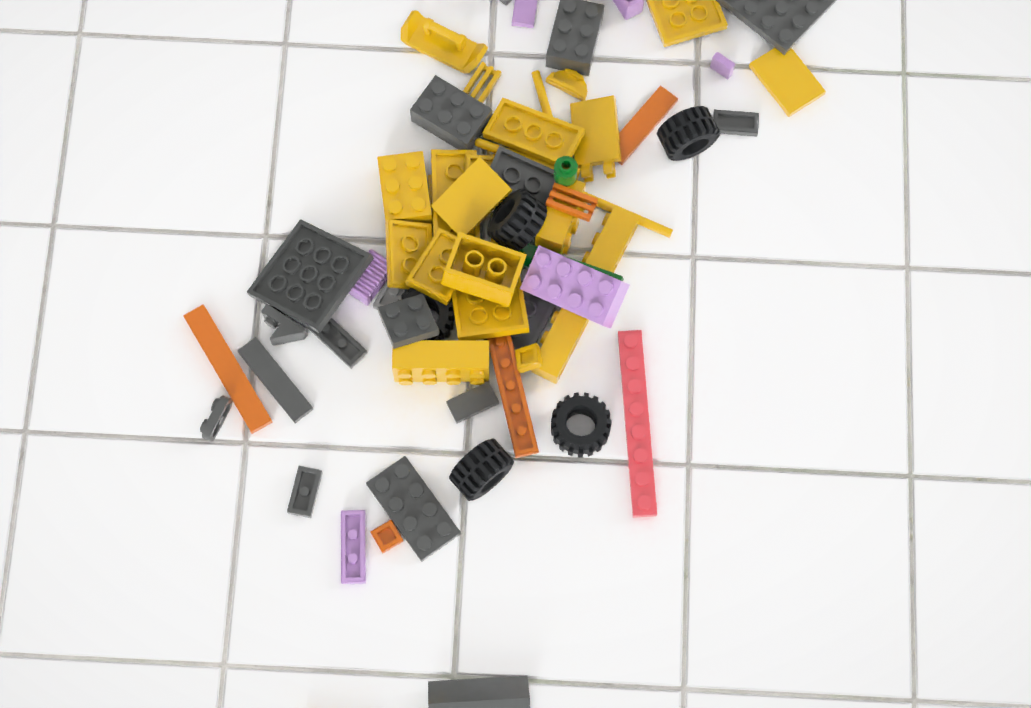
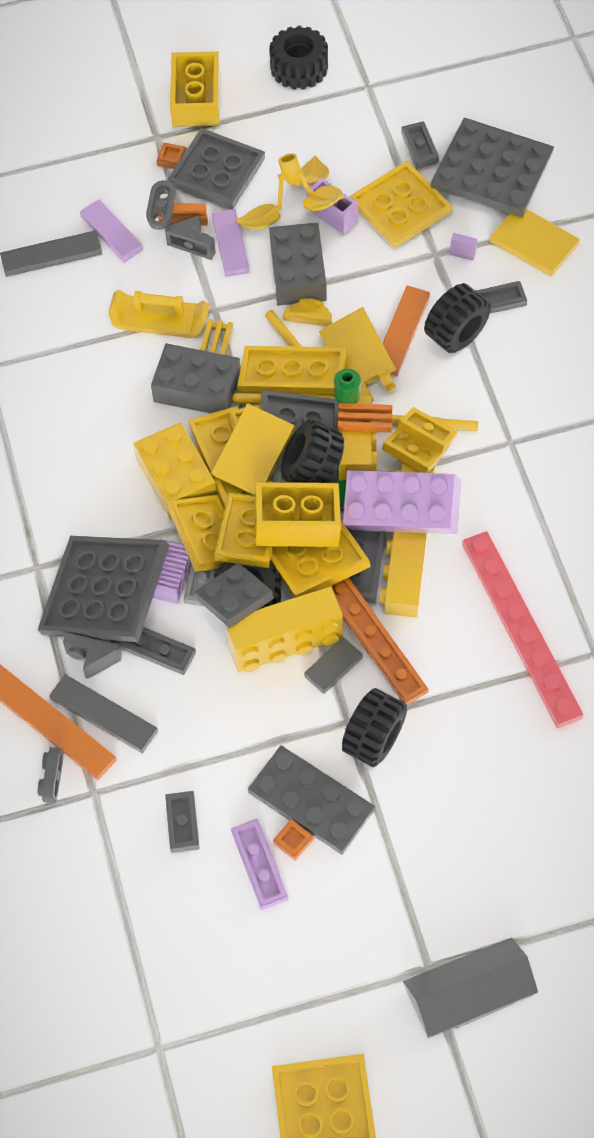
camera: 15 degrees left, 10 degrees down
yellow tile [515,343,542,373] -> none
black tyre [551,392,612,458] -> none
none -> yellow slope [382,407,458,473]

